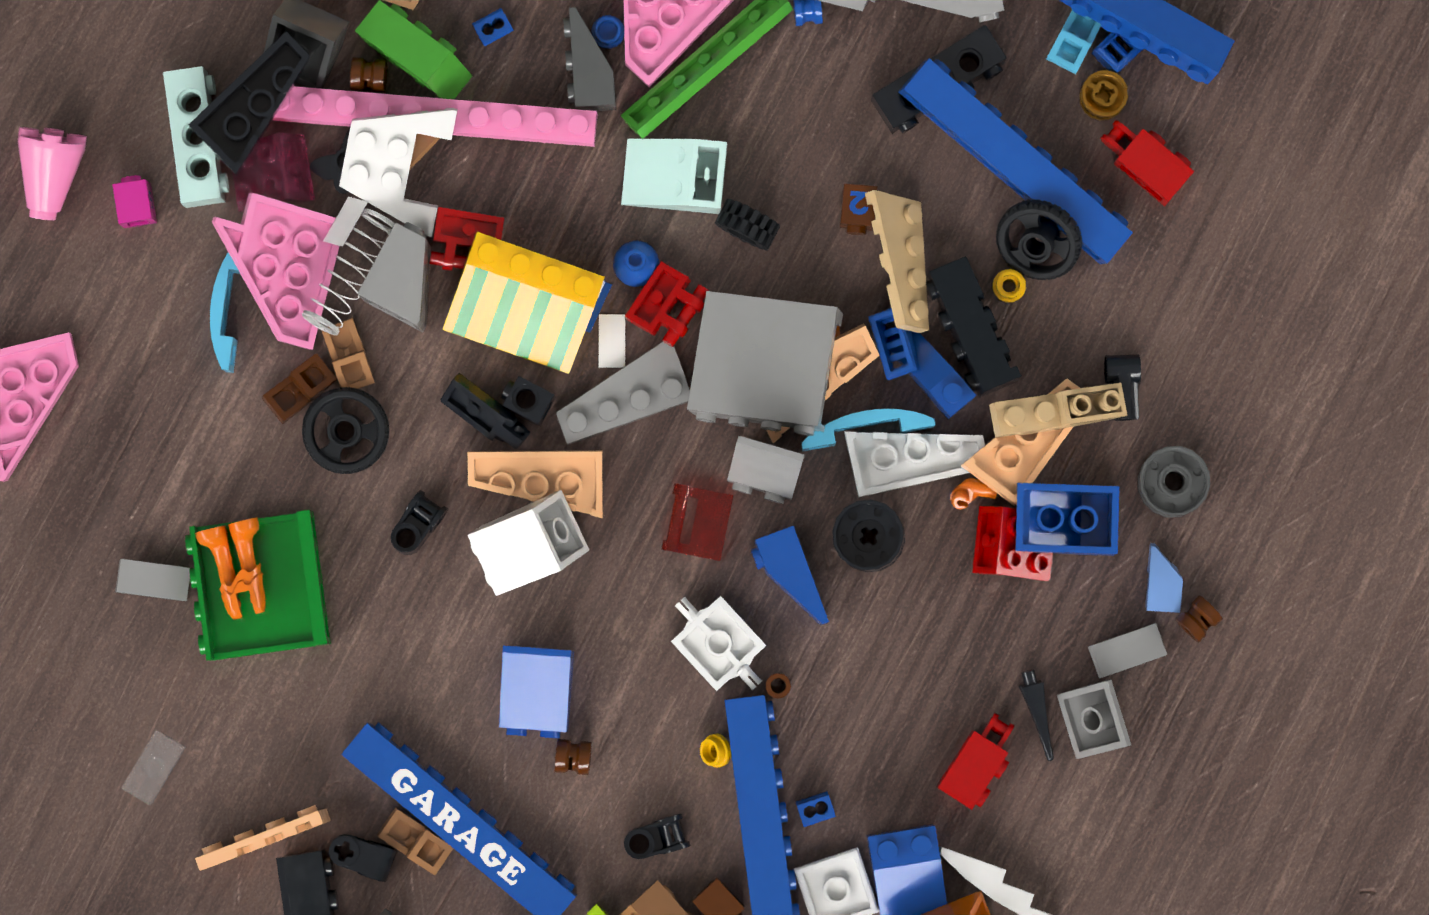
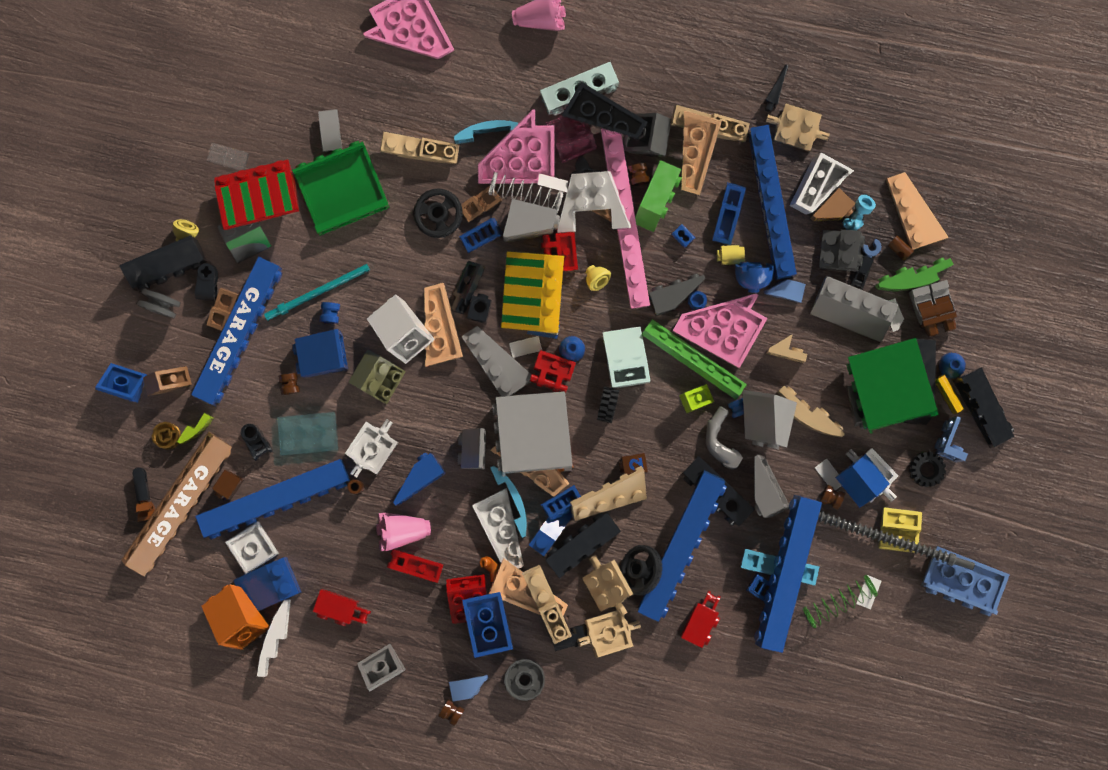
camera: 70 degrees right, 0 degrees up
dark pink brick [112,175,157,228] -> none
orange piece [195,517,266,619] -> none
light nougat wing [195,805,331,871] -> none
reddish brown slope [262,353,337,424] -> none
black piece [391,490,448,555] -> none
clear red plate [661,484,733,561] -> none
yellow plate [700,733,731,768] -> none
blue piece [795,791,836,827] -> none
black wheel [832,500,905,572] -> none
yellow plate [992,269,1026,303] -> none
black piece [1019,669,1054,761] -> none
pearl gold wheel [1079,70,1128,121] -> none
light grey slope [1088,623,1167,679] -> none
none -> light yellow brick [172,219,199,241]
none -> red slope [214,159,299,230]
none -> dark grey slope [217,221,272,263]
none -> teal bar [264,264,370,321]
none -> clear light blue plate [277,412,339,456]
none -> blue wheel [319,302,340,324]
none -> olive slope [348,349,406,405]
none -> bright pink cone [376,513,431,551]
none -> tan slope [380,132,459,164]
none -> red plate [387,549,444,583]
none -> blue slope [459,218,503,253]
none -> tan plate [577,611,641,658]
none -> tan plate [582,555,633,617]
none -> light yellow brick [585,265,611,291]
none -> lime slope [679,384,714,413]
none -> light grey piece [706,406,742,469]

